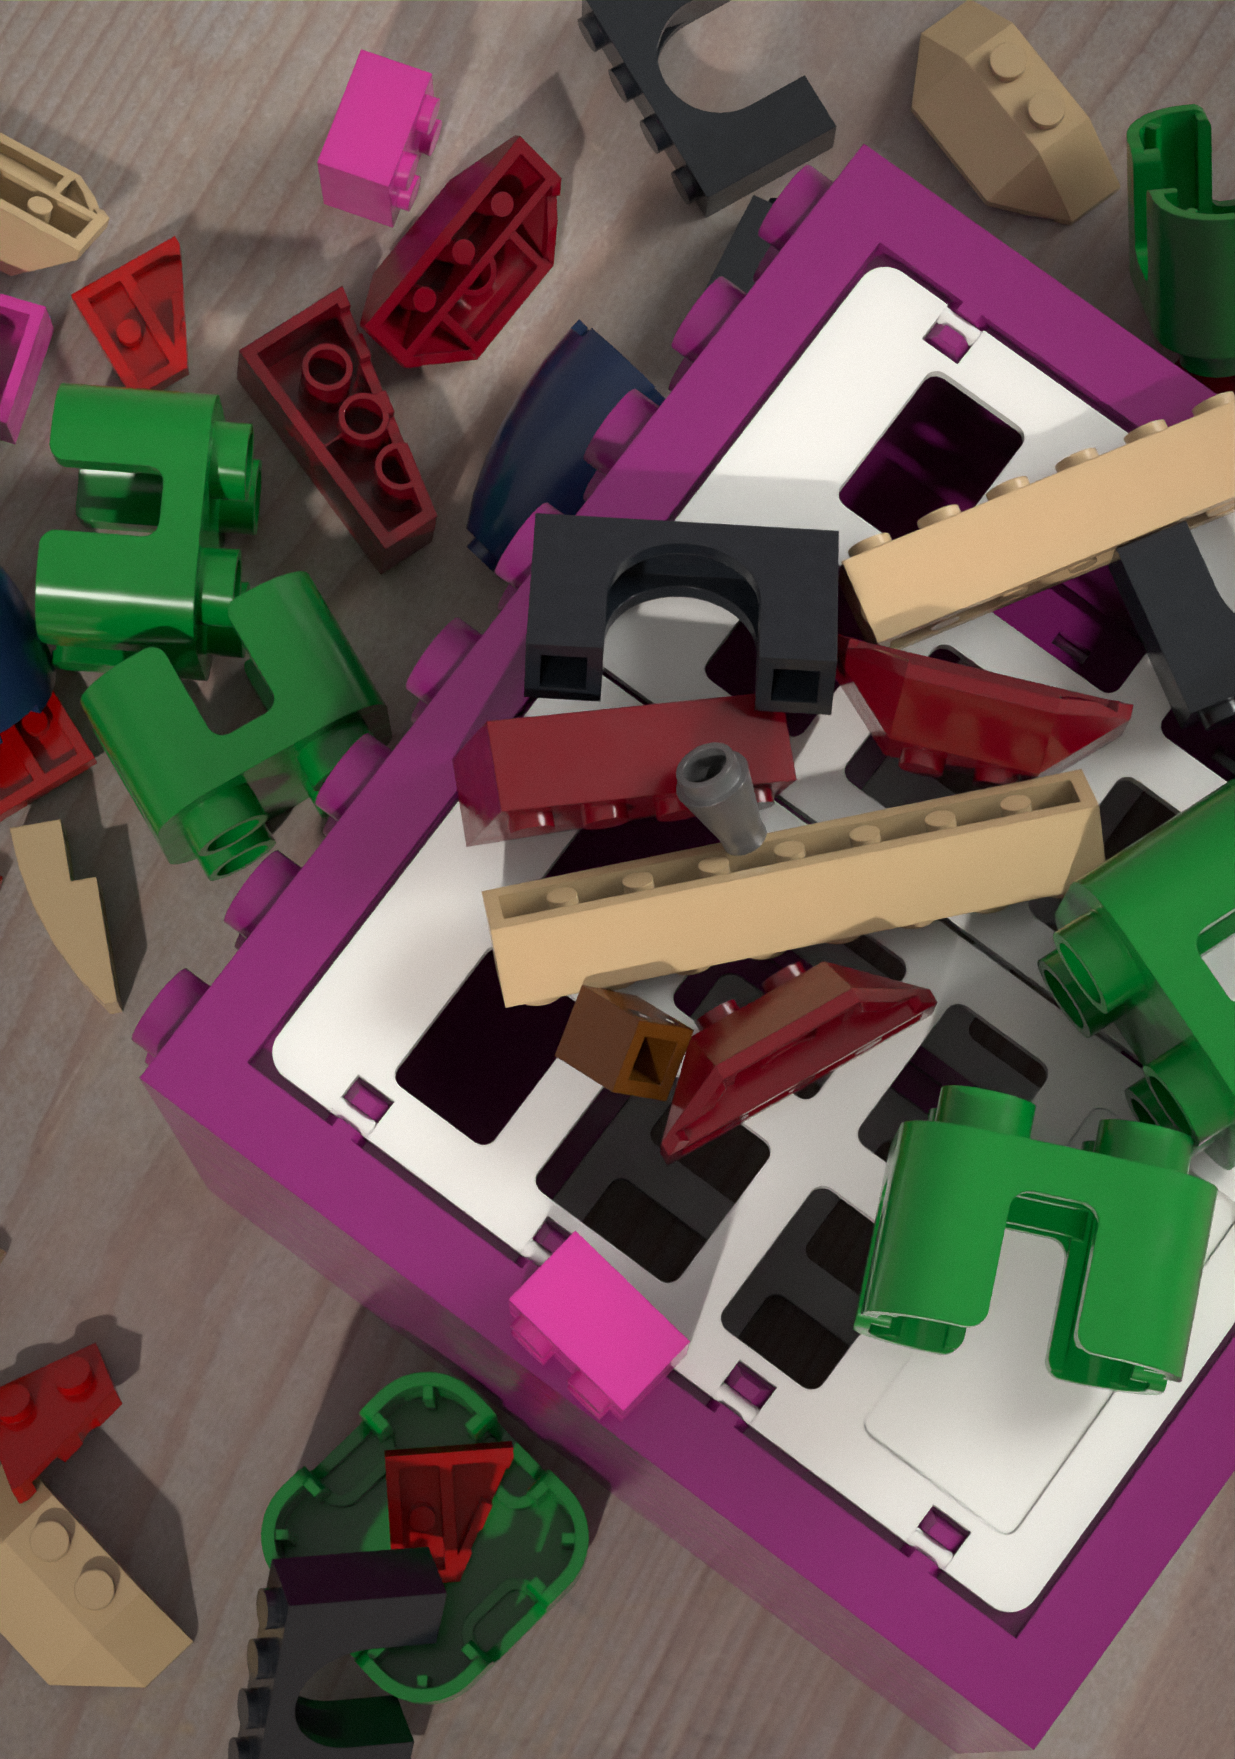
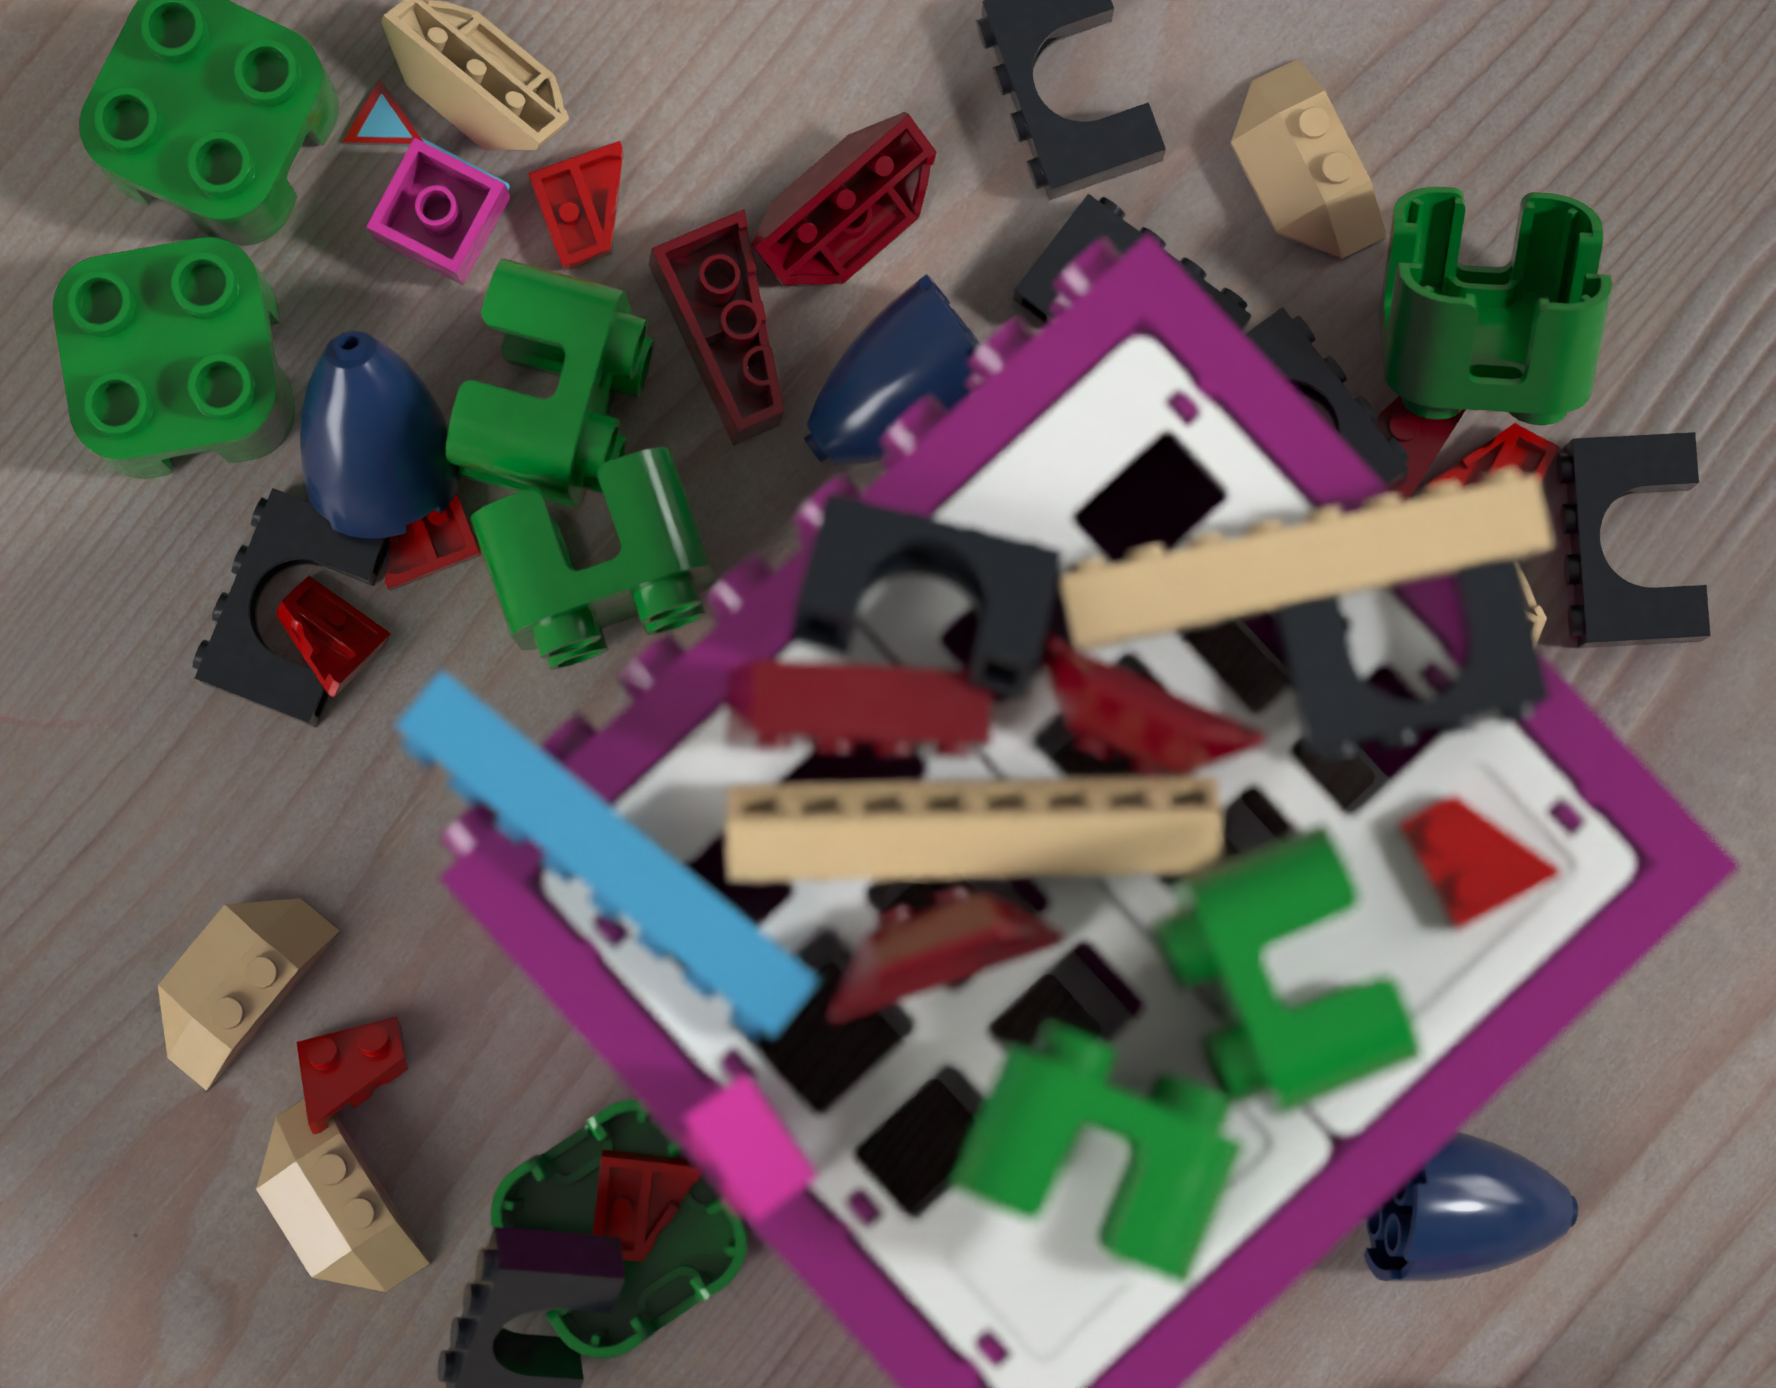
camera: 15 degrees right, 5 degrees up
tan slope [10,819,123,1014] -> none
dark pink brick [317,49,442,228] -> none
reddish brown brick [555,985,694,1101] -> none
flat silver cone [676,742,767,856] -> none
none -> dark azure brick [395,670,821,1039]

